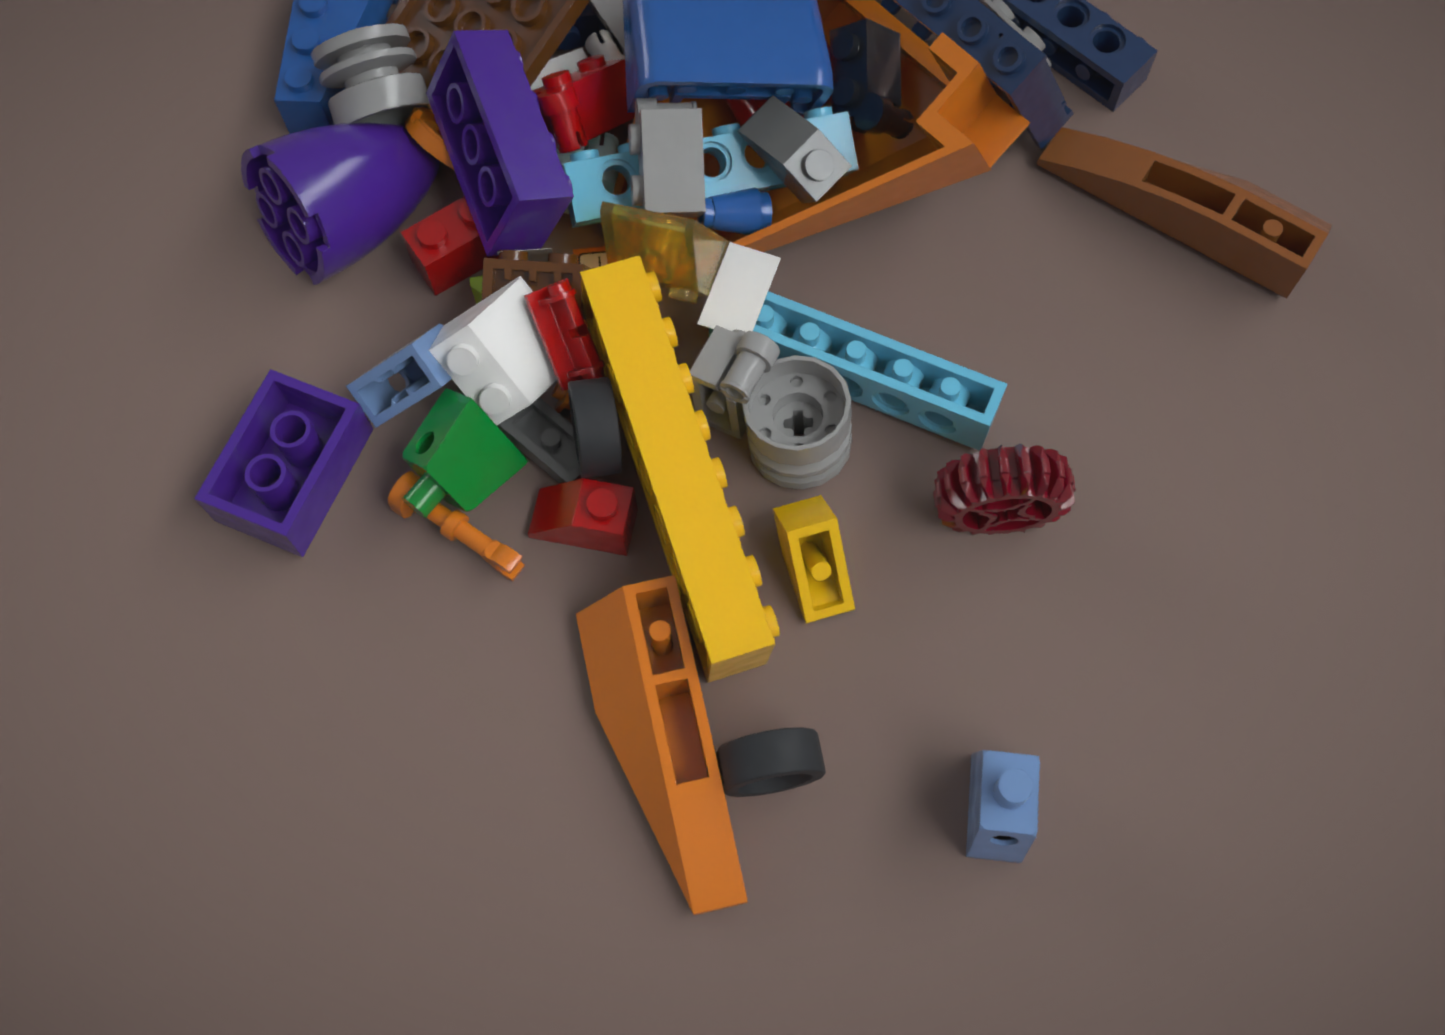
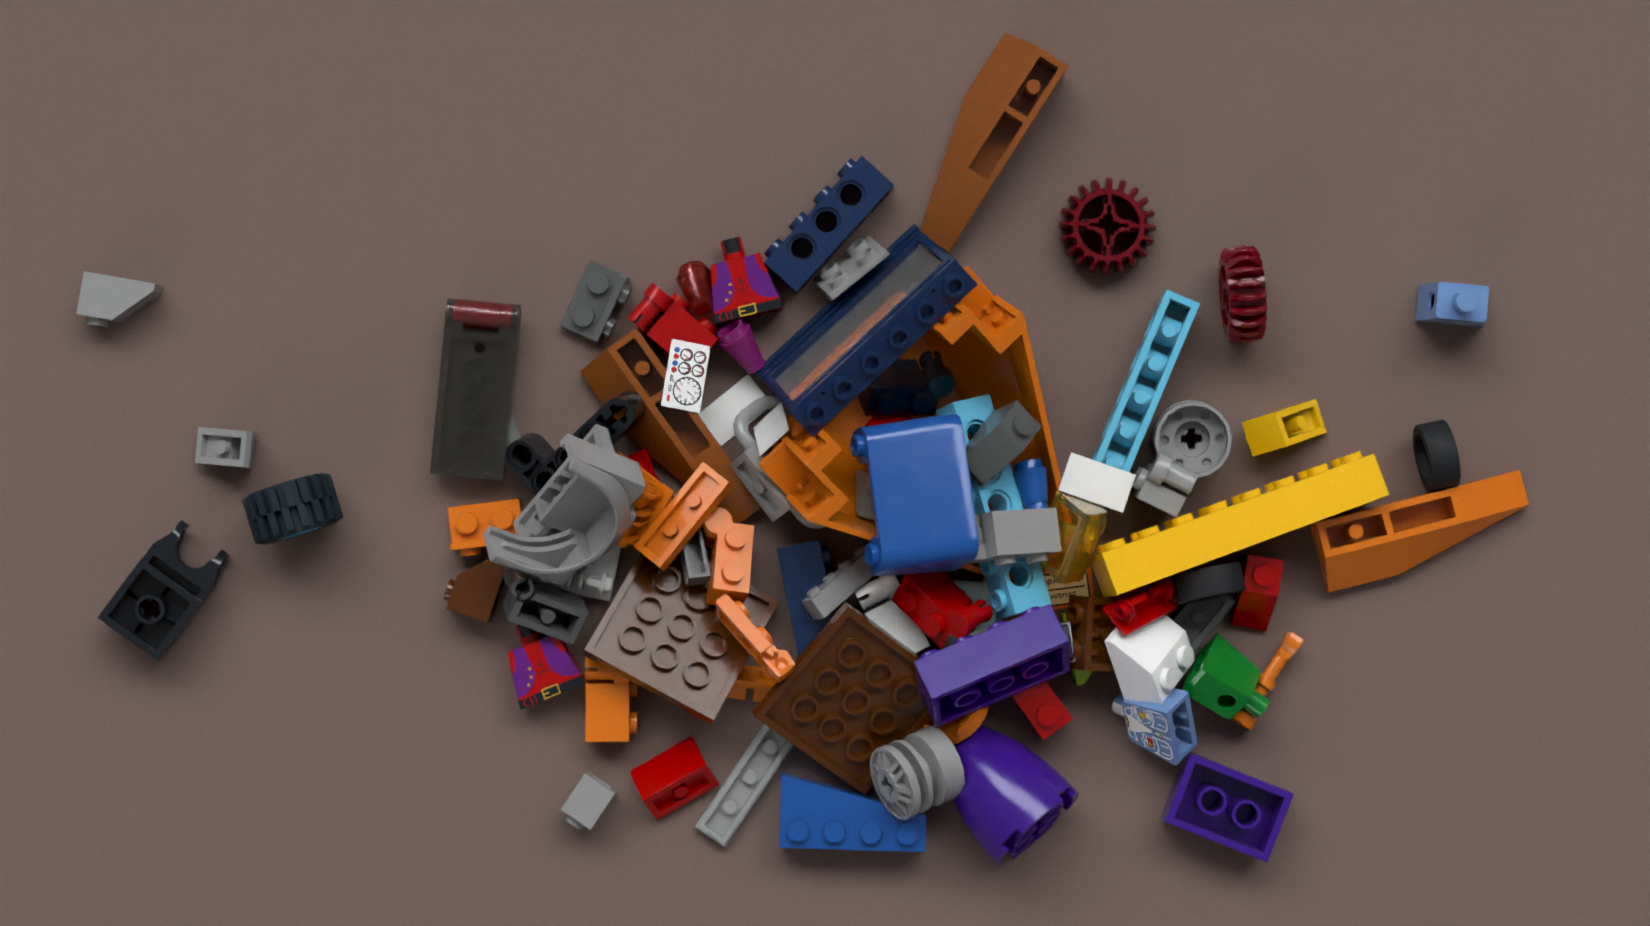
camera: 90 degrees left, 20 degrees up
none -> dark red gear [1058,178,1156,276]

